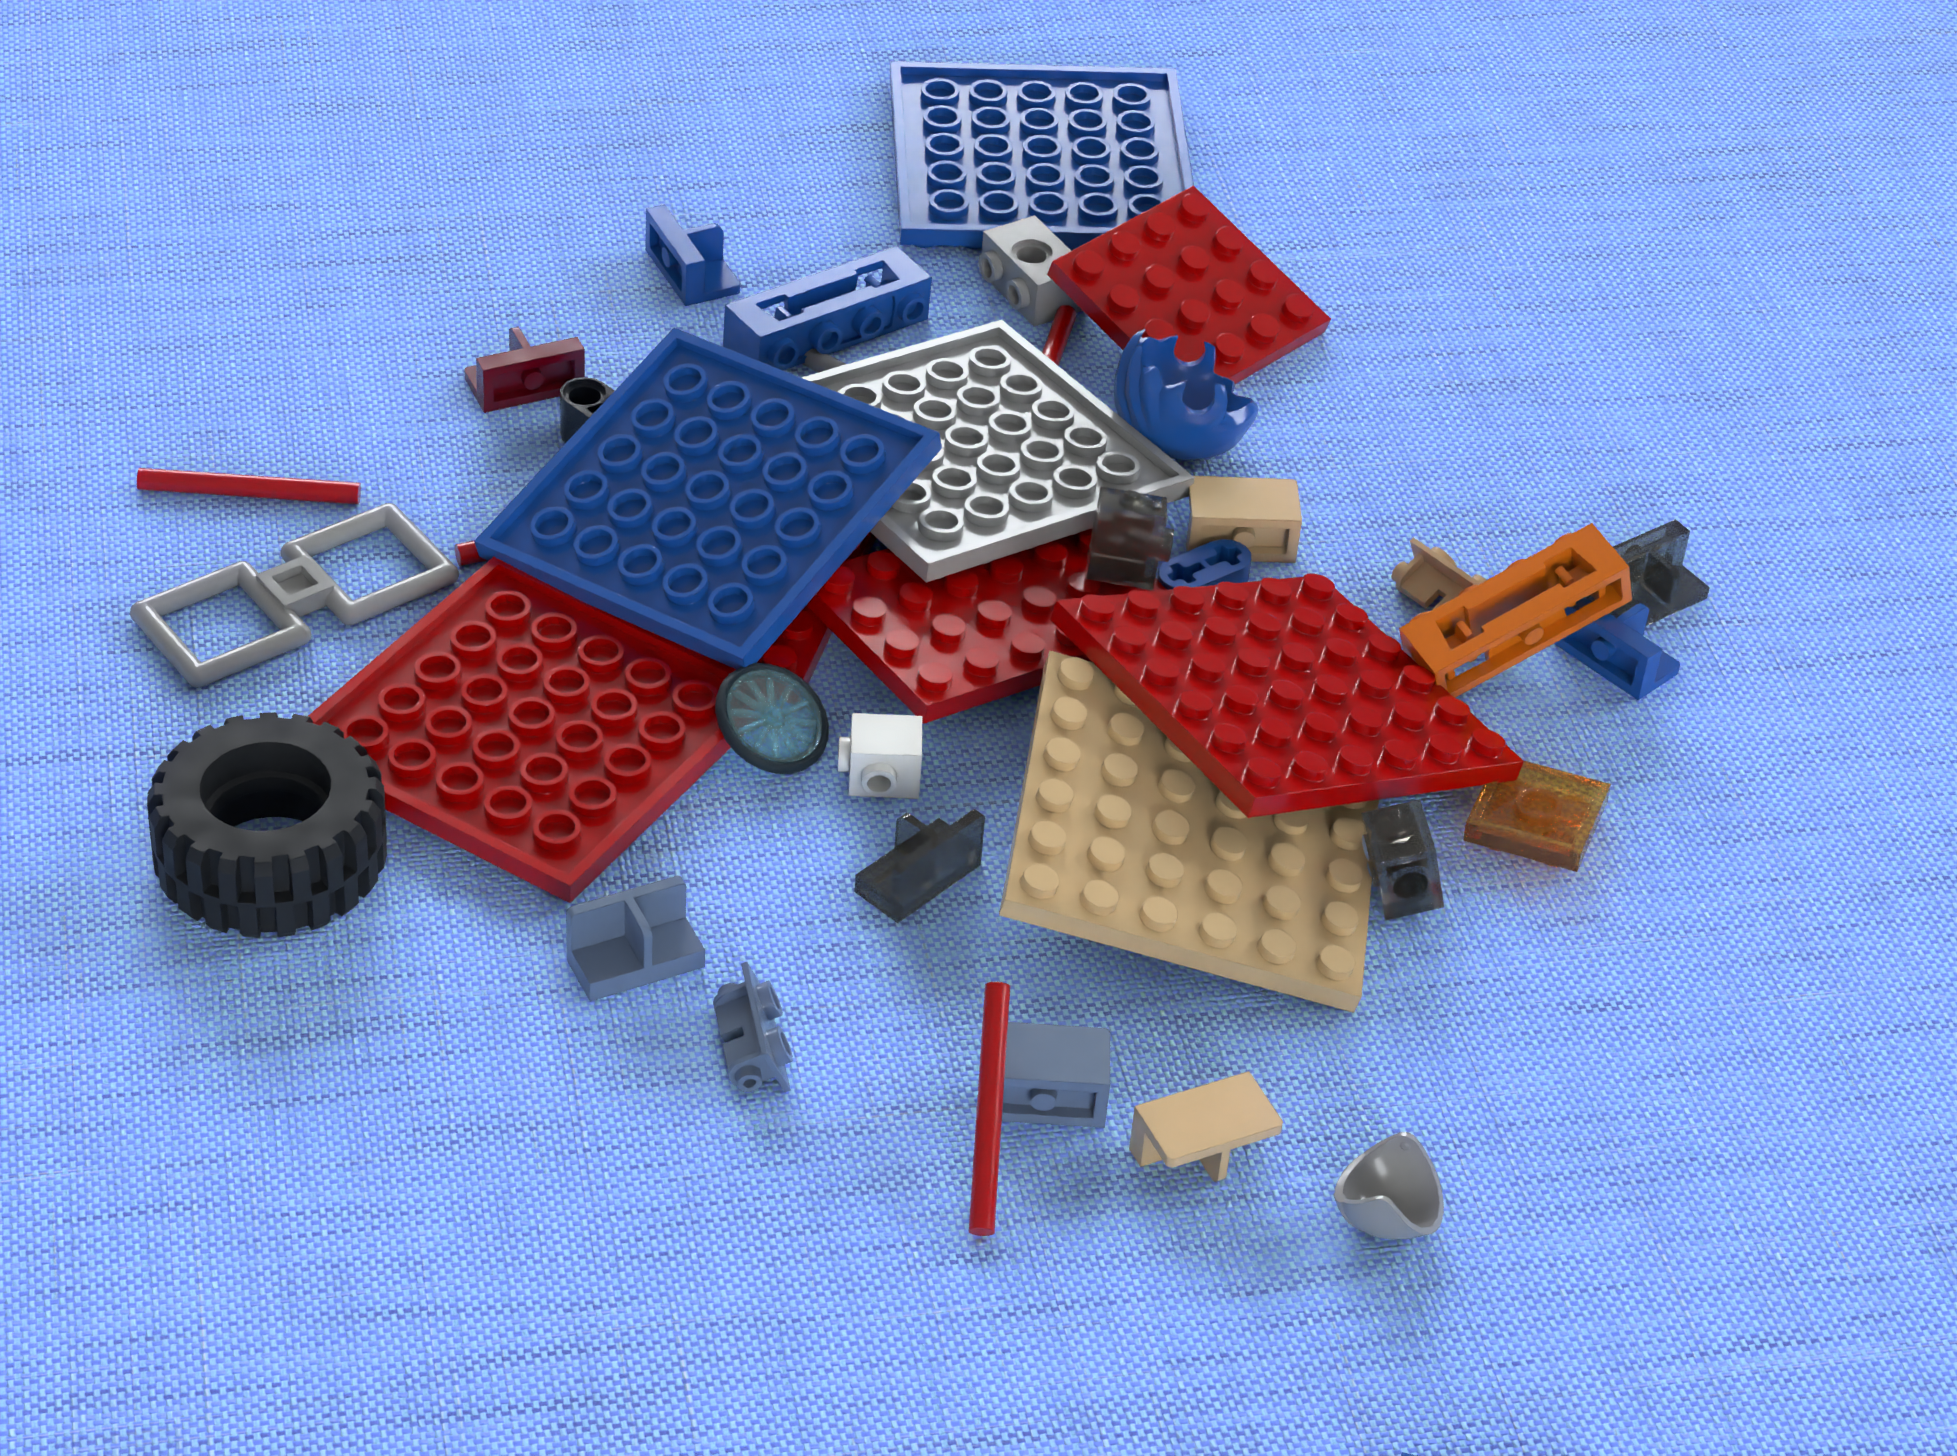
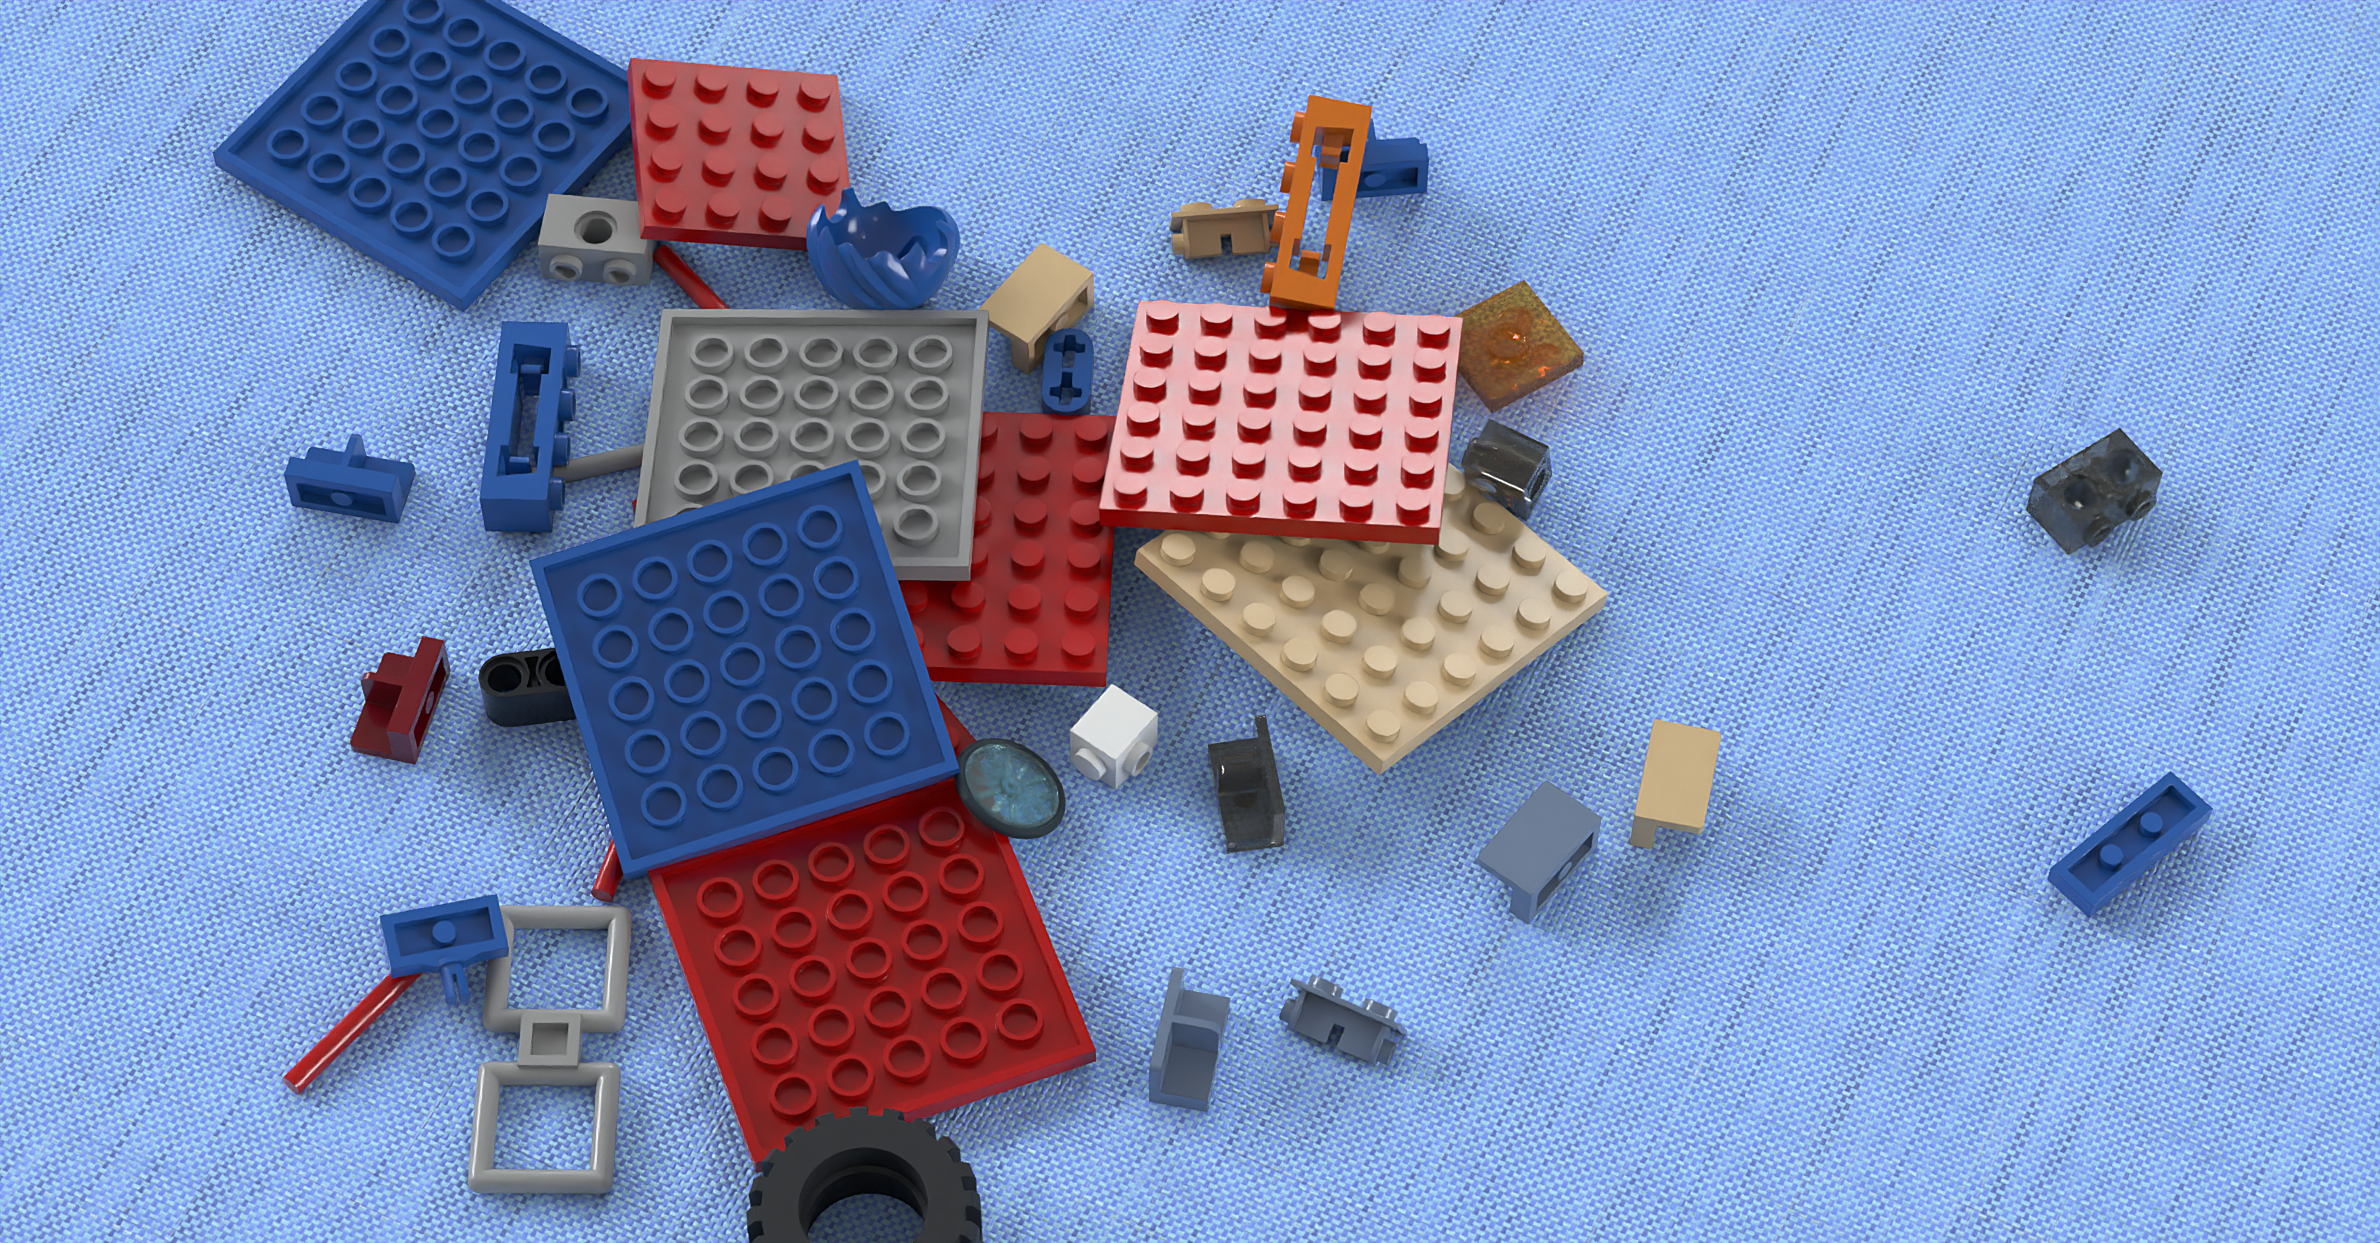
camera: 50 degrees left, 15 degrees up
red bar [968,982,1010,1236] -> none
clear smoke head [1086,486,1174,590] -> none
light grey helmet [1334,1132,1444,1239] -> none
clear smoke panel [1586,519,1710,626] -> none
none -> blue plate [380,894,509,1005]
none -> clear smoke brick [2026,428,2163,556]

